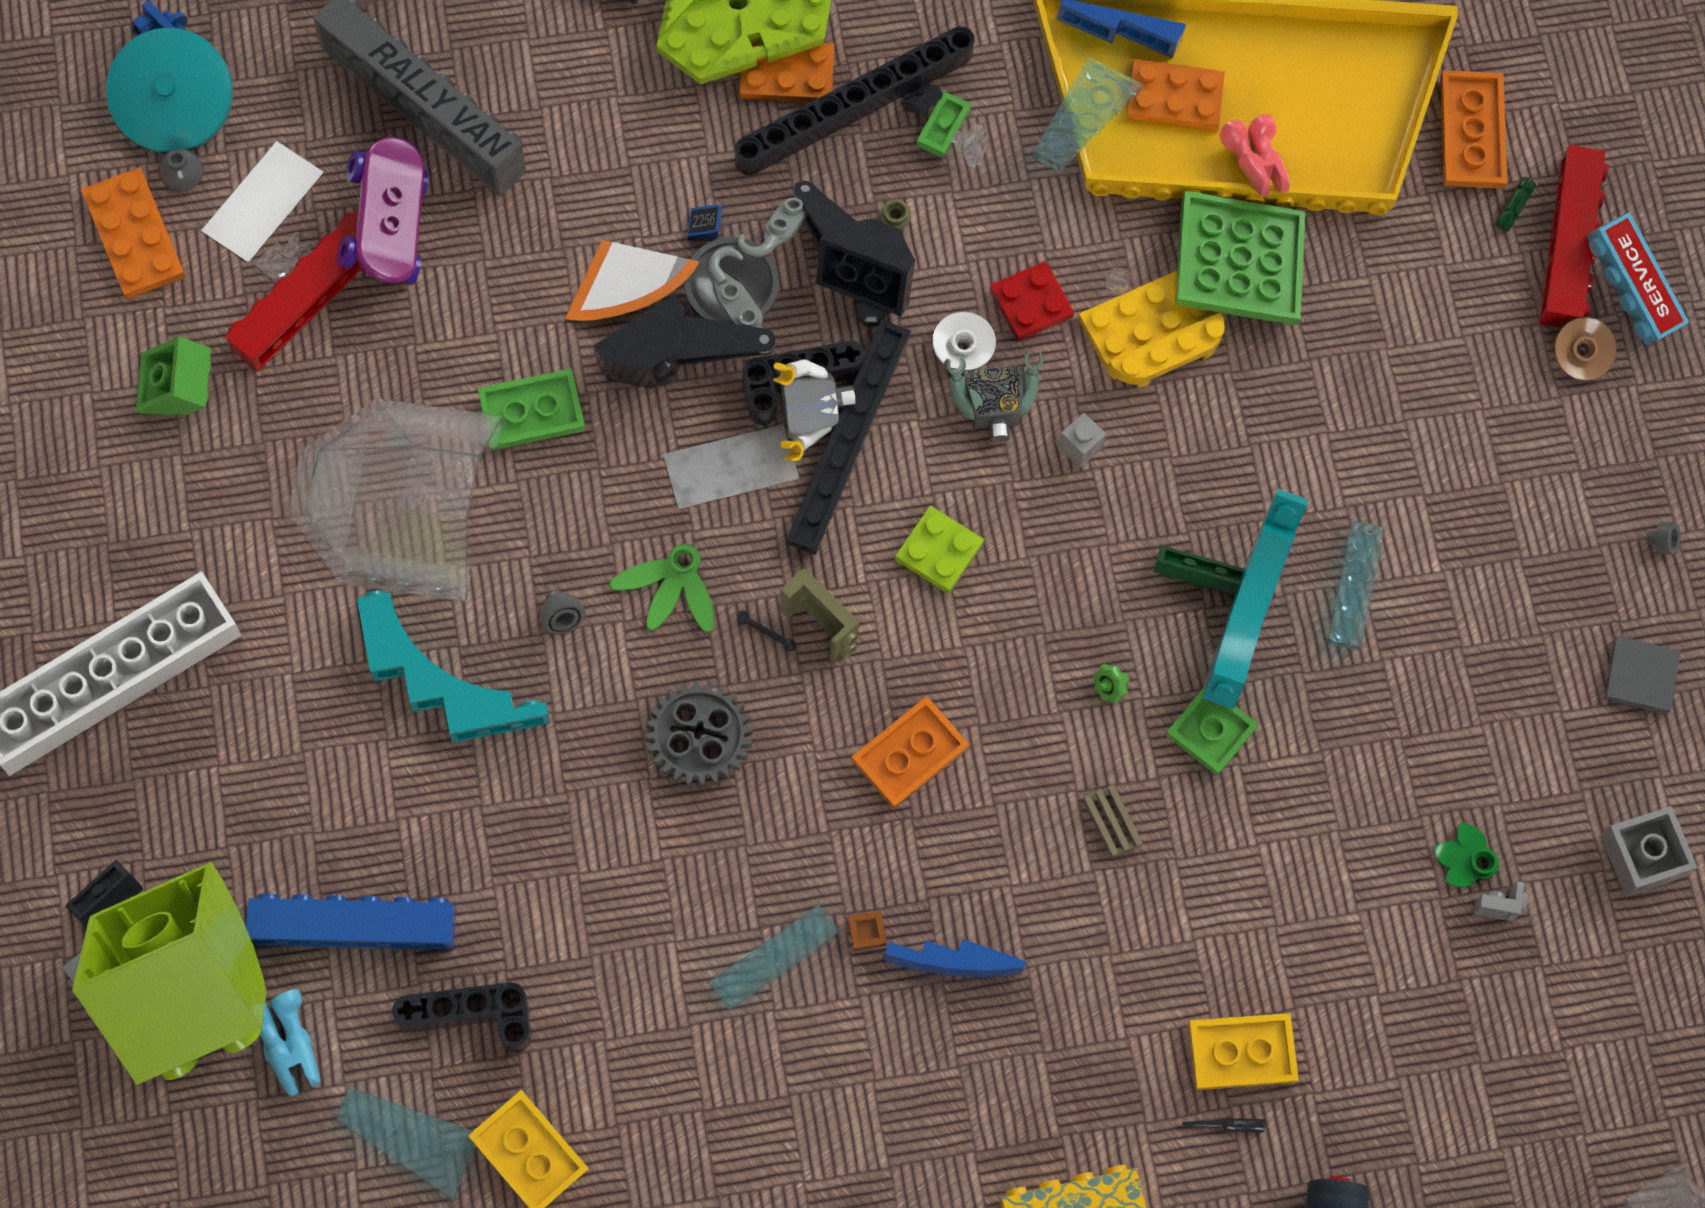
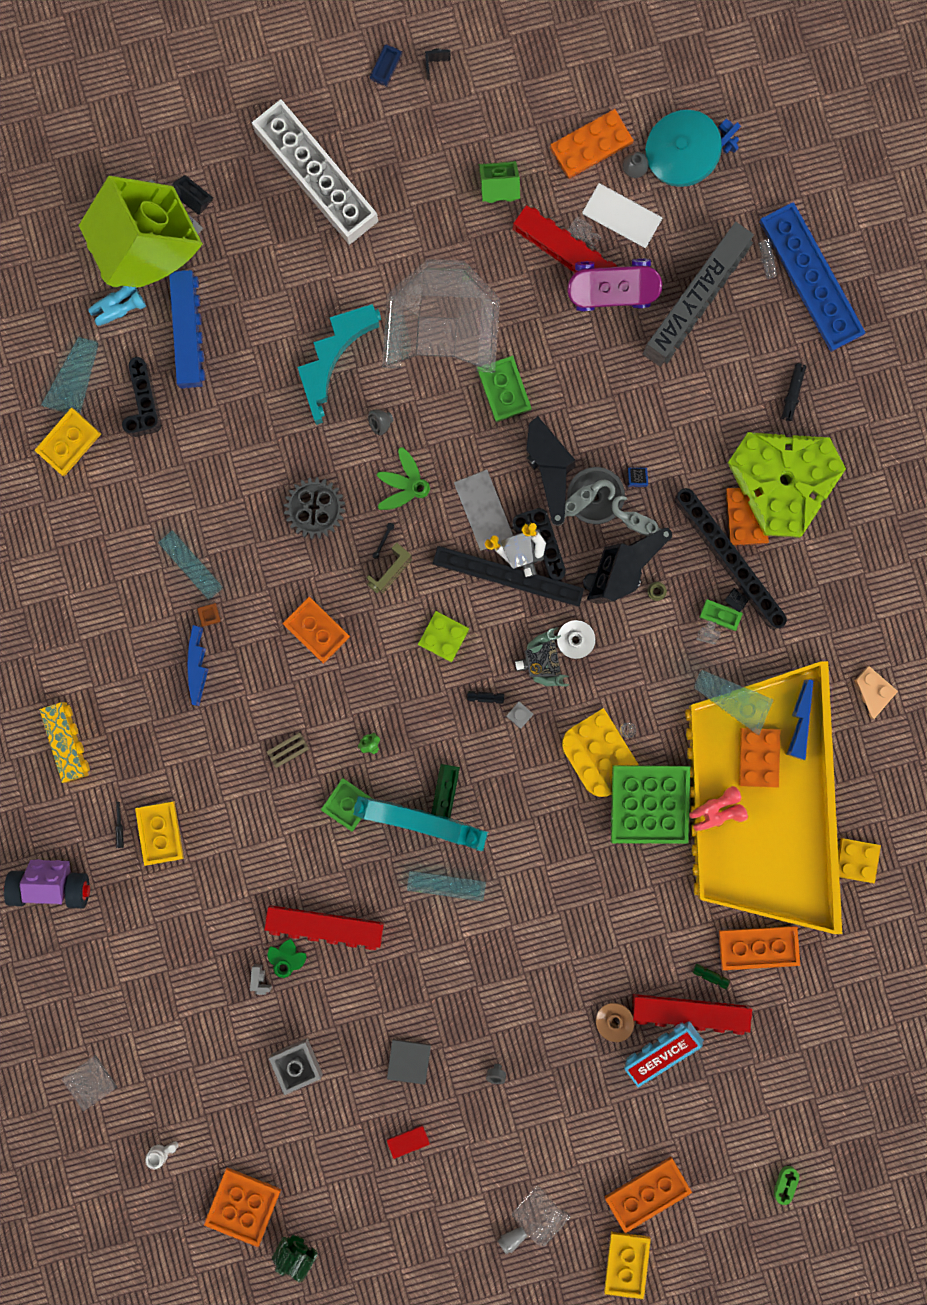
camera: 90 degrees right, 15 degrees up
sticker [565,240,699,321] -> none
red plate [989,261,1074,342] -> none
none -> red brick [264,905,385,950]
none -> black axle [467,691,504,704]

